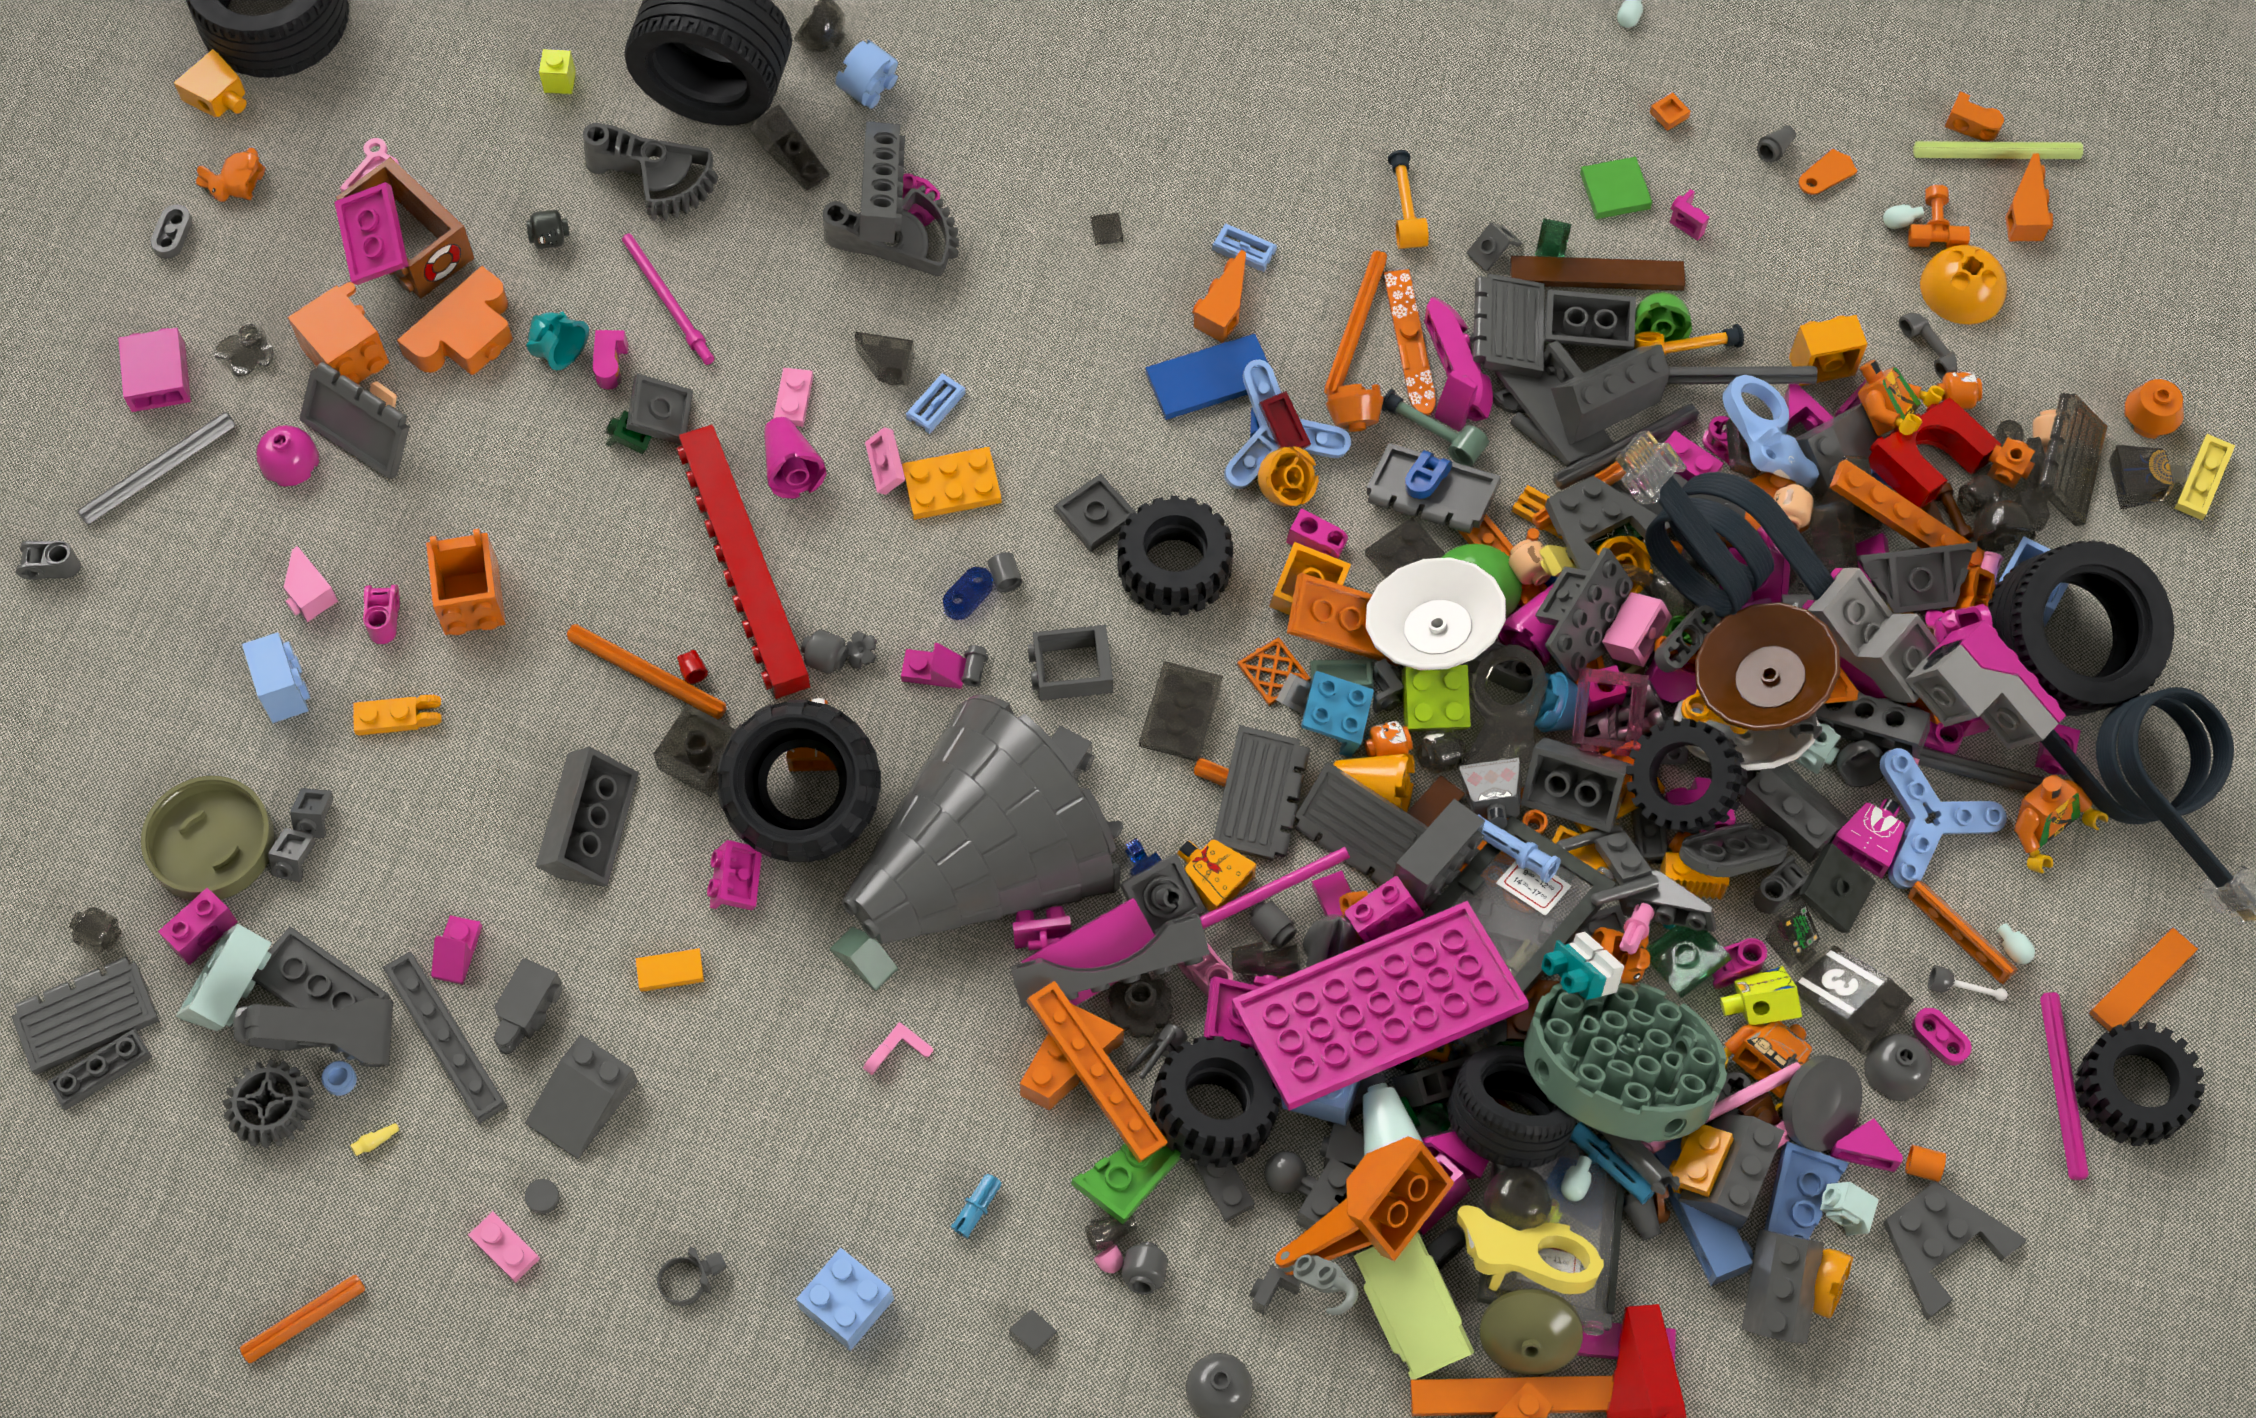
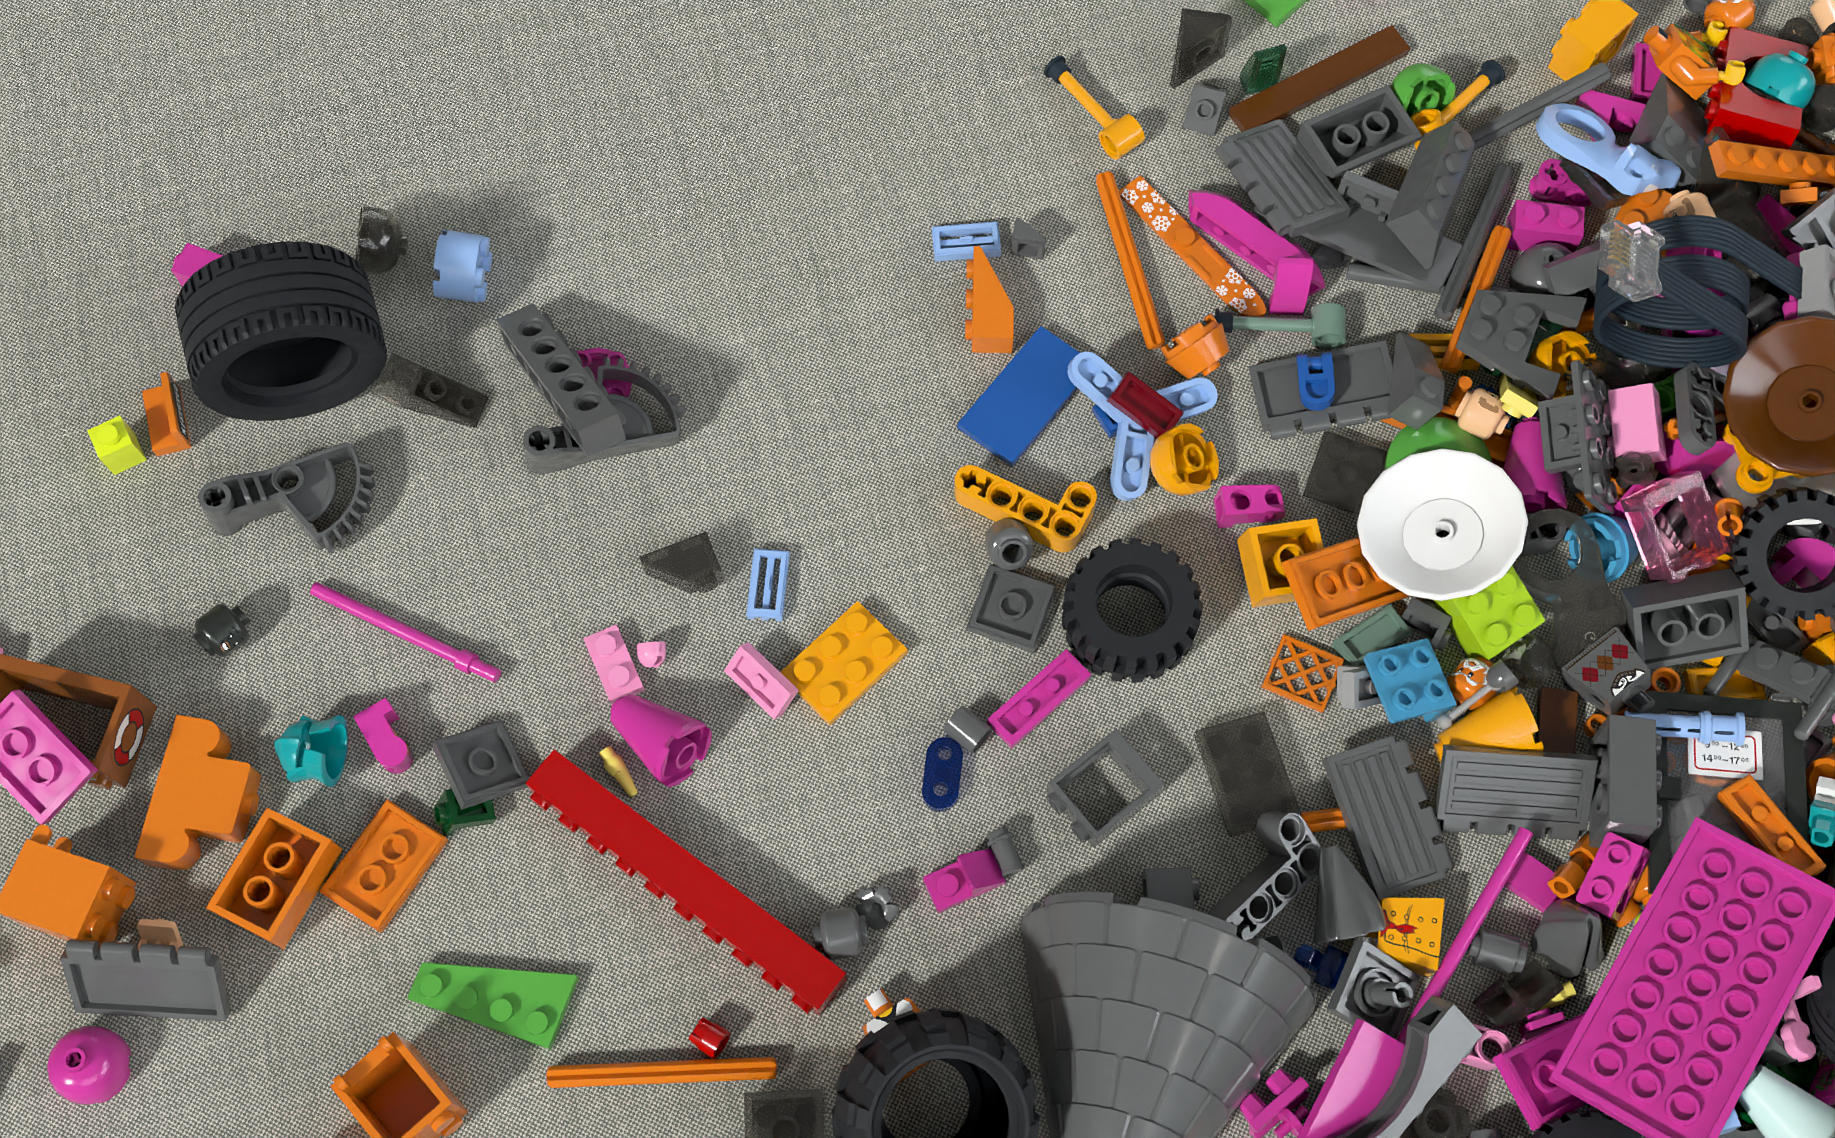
camera: 30 degrees left, 5 degrees up
clear smoke tile [1090,212,1123,246] -> none
none -> orange panel [142,371,191,457]
none -> orange brick [206,808,343,950]
none -> orange tile [319,799,449,934]
none -> bright green wing [407,962,579,1050]
none -> light yellow piece [599,746,638,797]
none -> bright pink hinge [637,642,666,668]
none -> light orange beam [954,465,1097,553]
none -> dark grey head [985,518,1034,570]
none -> dark pink plate [987,649,1091,749]
none -> dark grey slope [1011,217,1046,260]
none -> clear smoke slope [1170,8,1233,89]
none -> dark grey beam [1207,811,1321,941]
none -> dark grey hat [1313,845,1386,943]
none -> dark grey slope [1388,332,1445,430]
none -> hinge [1437,659,1520,729]
none -> clear smoke plate [1615,452,1654,488]
none -> orange pin [1713,497,1744,536]
none -> orange tile [1716,774,1826,877]
none -> teal cylinder [1743,50,1816,111]
none -> orange plate [1780,182,1820,206]
none -> bright pink piece [1780,975,1822,1062]

